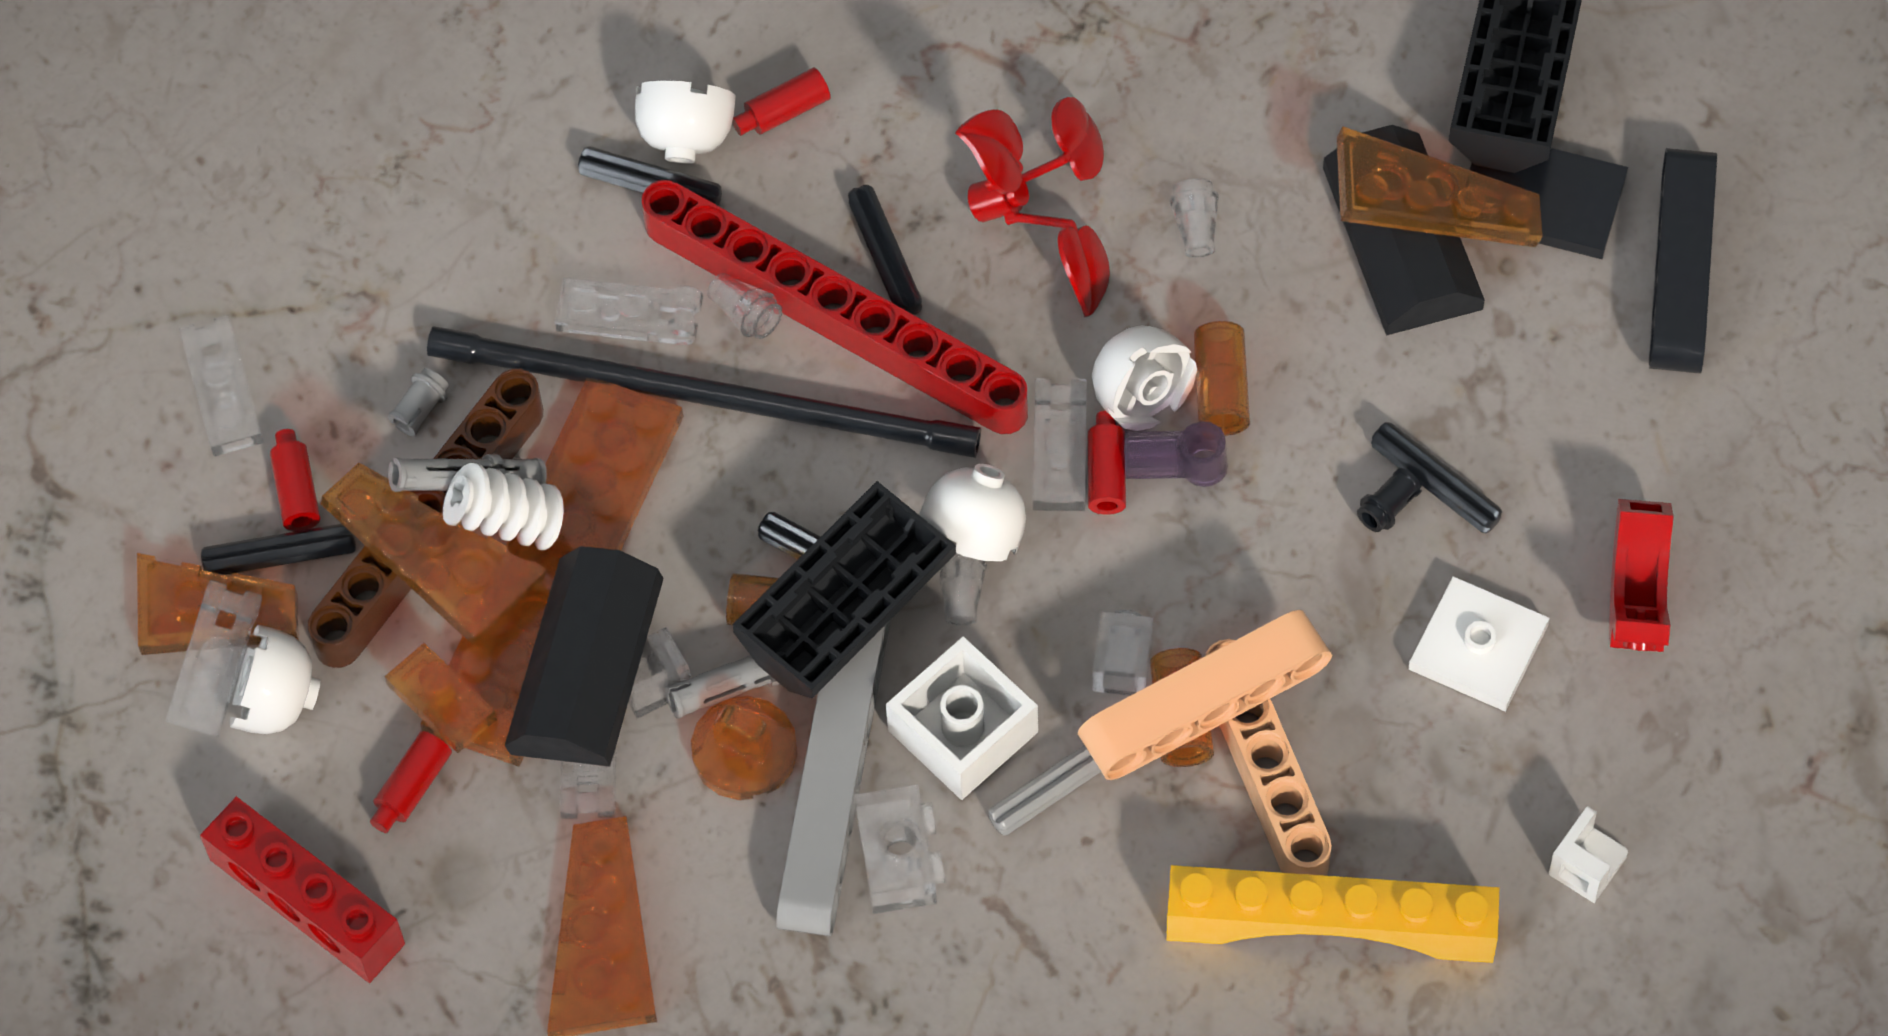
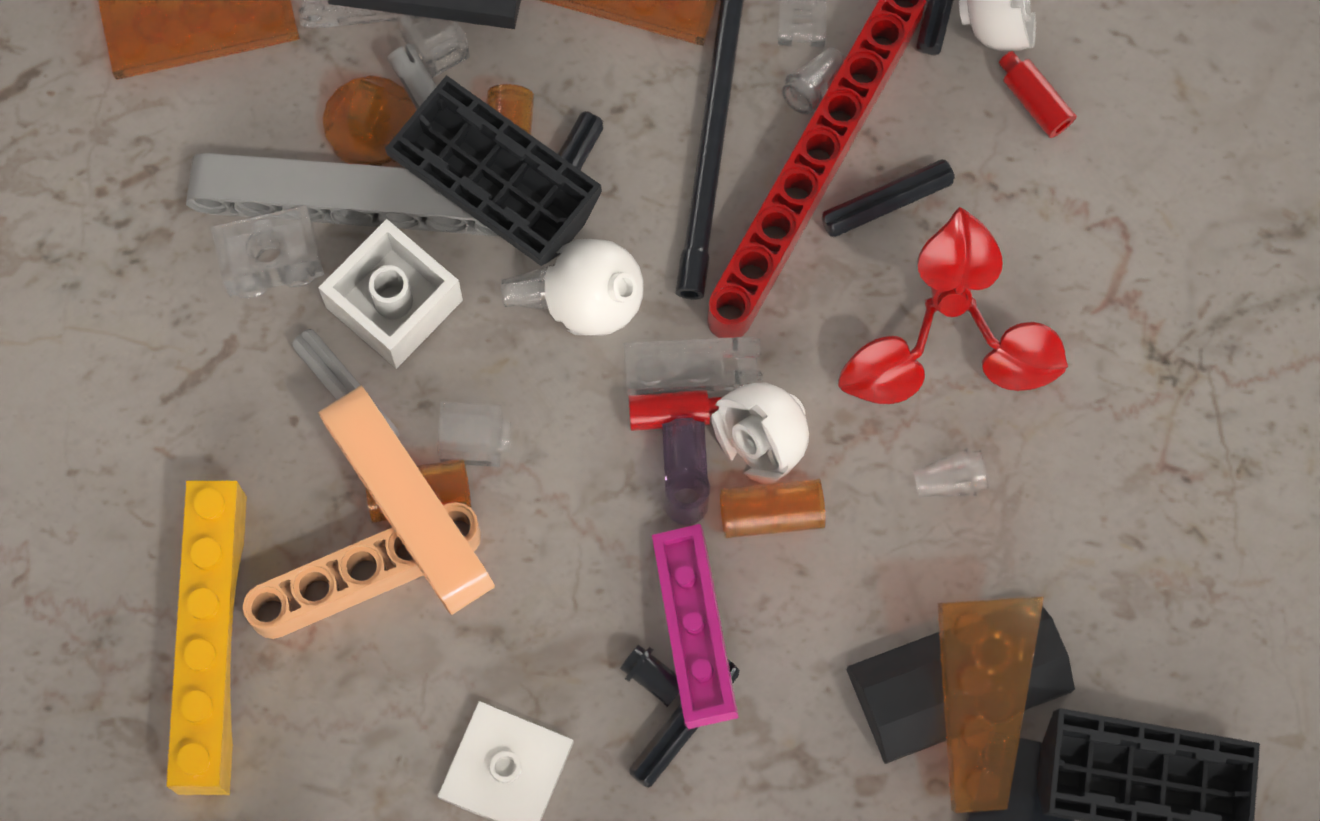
camera: 80 degrees right, 10 degrees up
none -> dark pink plate [652,524,739,729]

